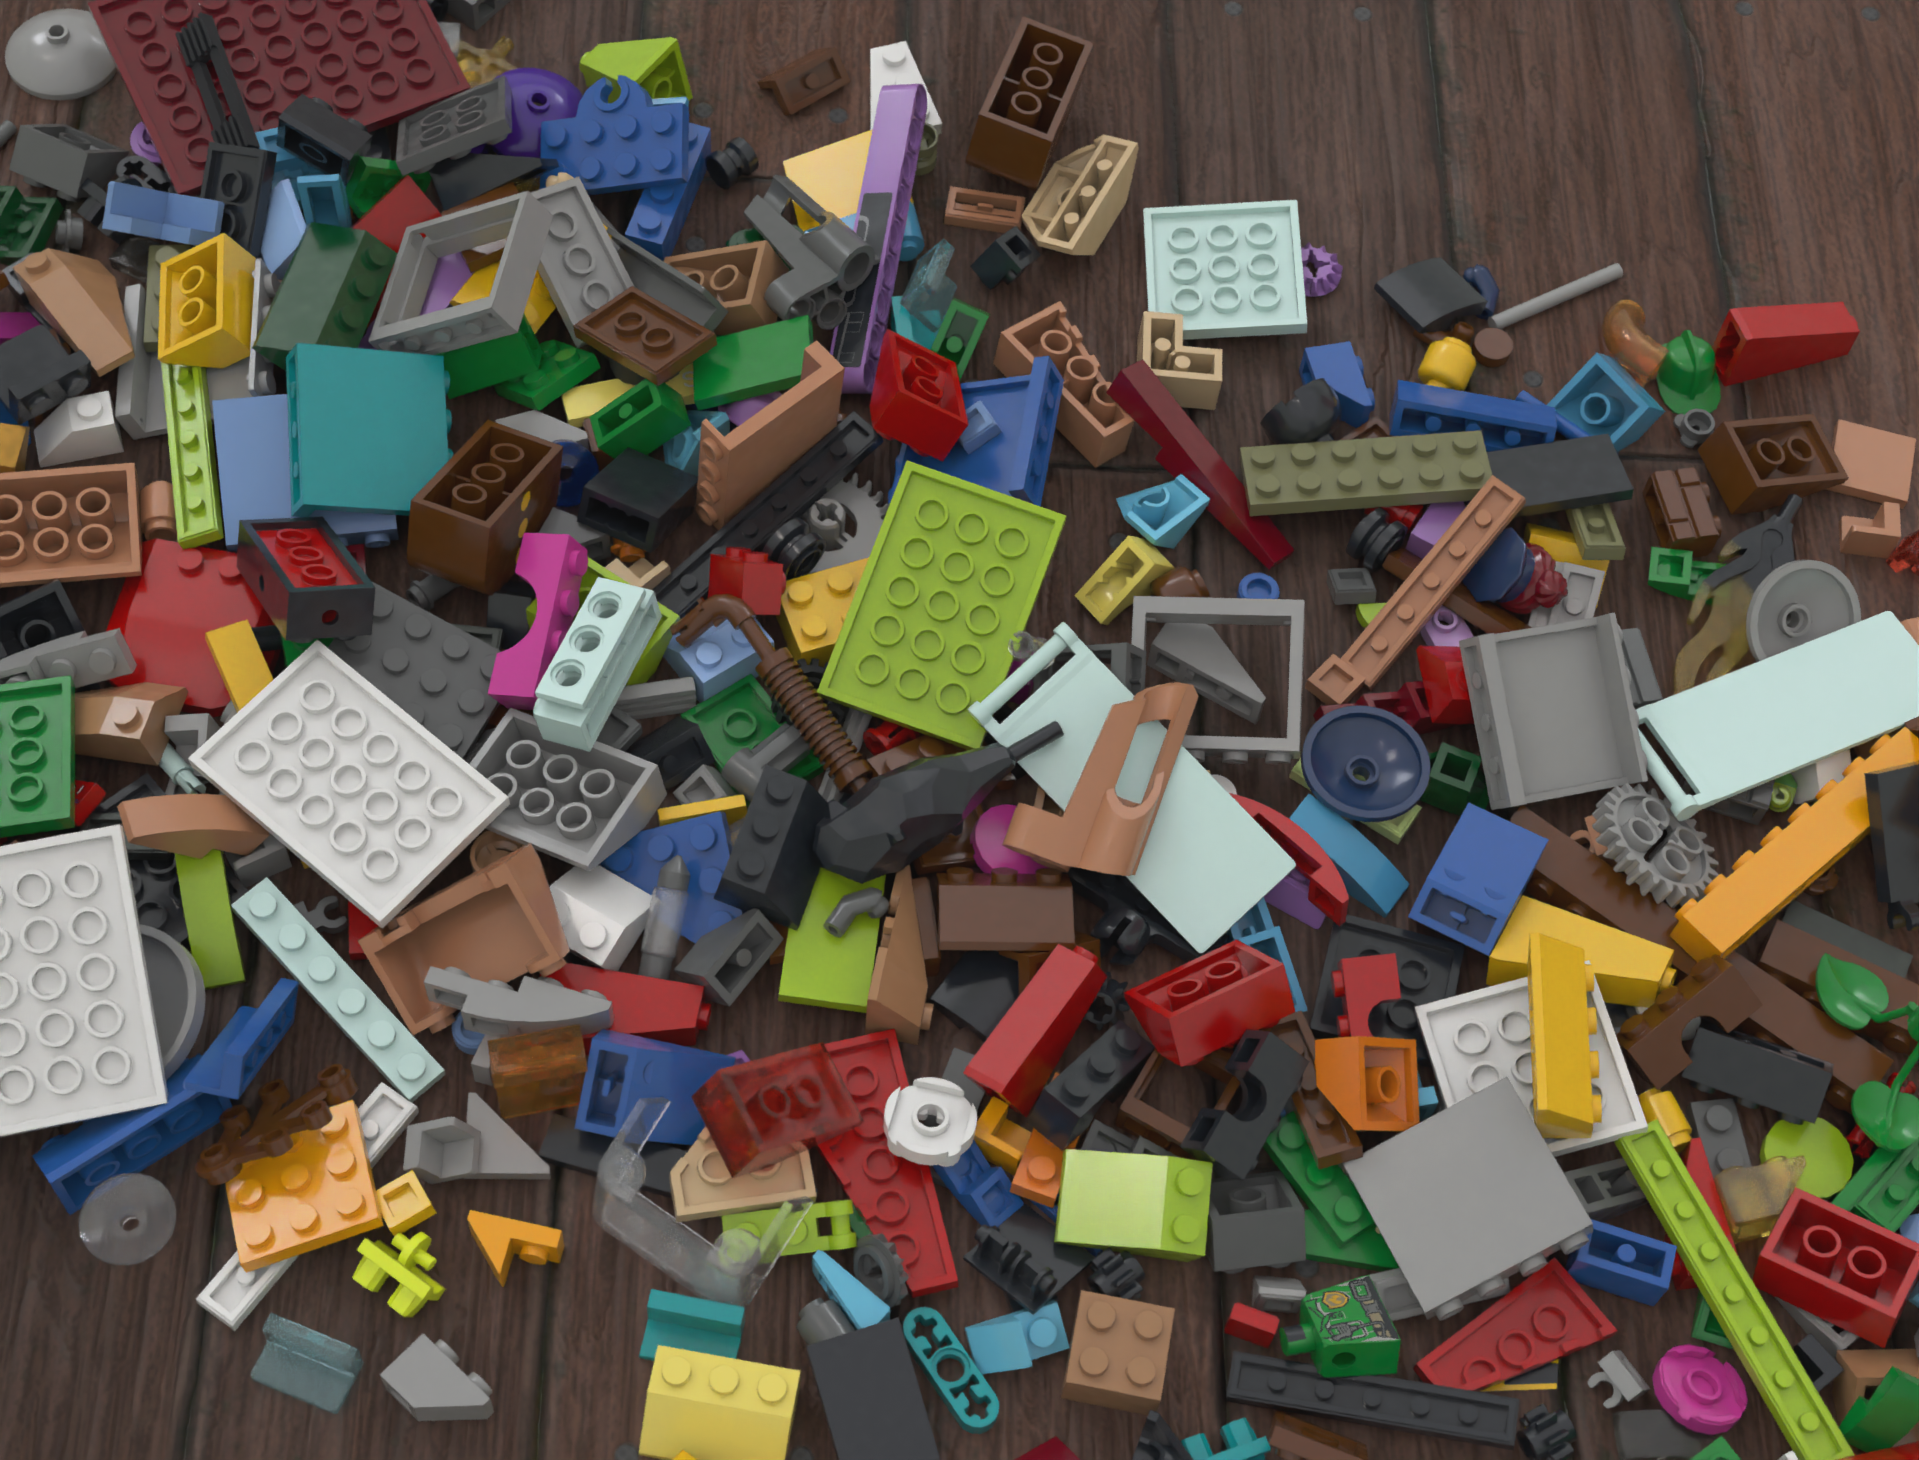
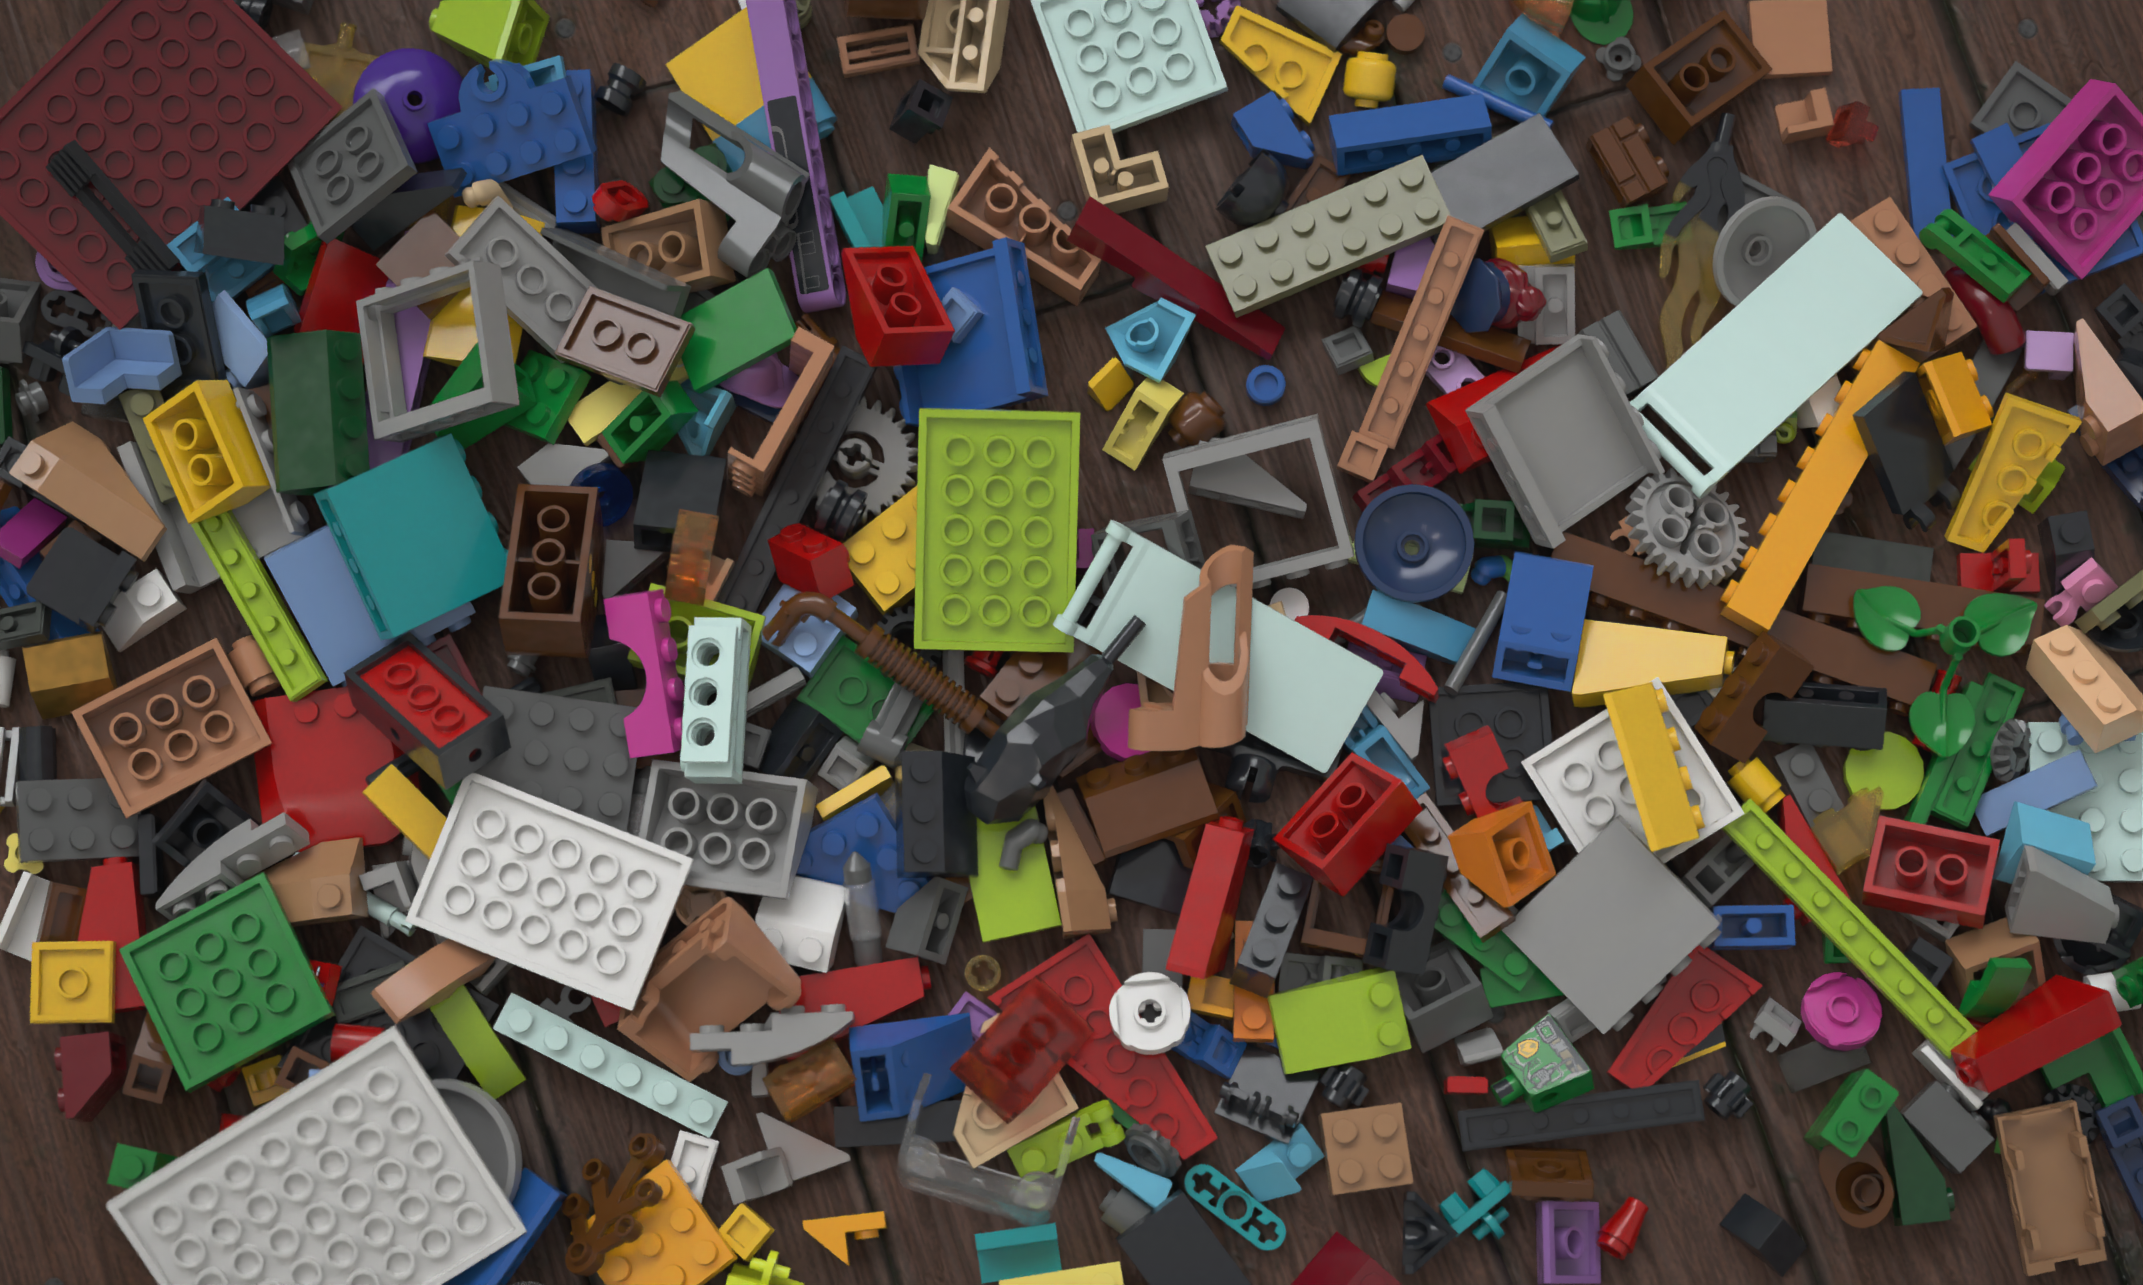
camera: 15 degrees left, 20 degrees up
blue panel [183,978,299,1100] -> none
clear light blue panel [900,238,957,333] -> none
clear pin [1008,631,1055,671] -> none
none -> red plate [592,180,649,222]
none -> clear orange brick [664,509,719,606]
none -> yellowish green slope [925,165,960,255]
none -> clear yellow bush [965,955,1002,991]
none -> yellow slope [1087,357,1134,411]
none -> yellow wing [1219,5,1342,126]
none -> light grey slope [1366,690,1424,762]
none -> dark grey bar [1443,591,1507,695]
none -> blue arm [1471,555,1513,586]

